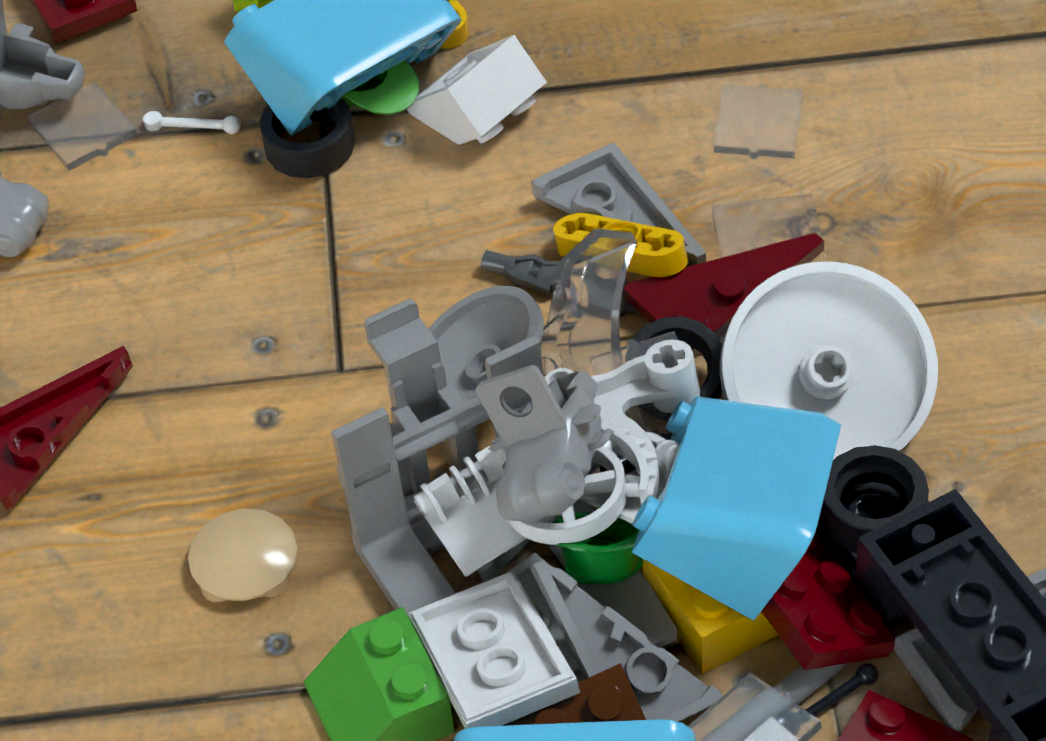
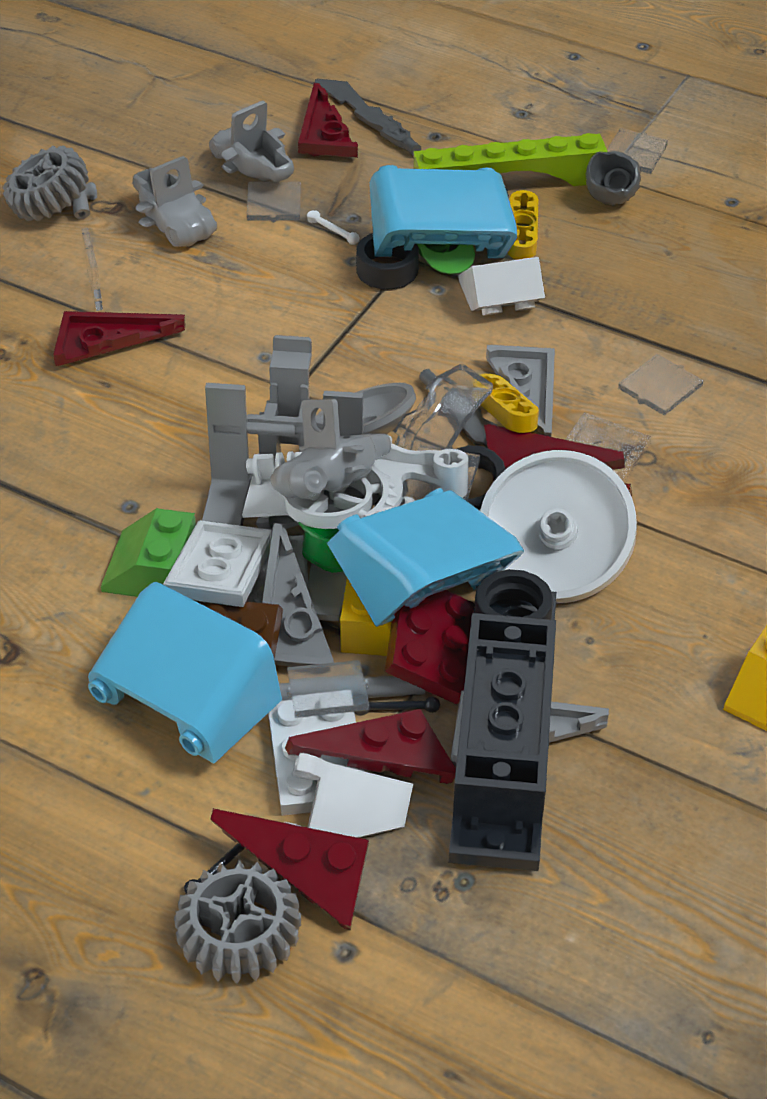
camera: 30 degrees right, 5 degrees down
tan dish [188,508,298,602] -> none

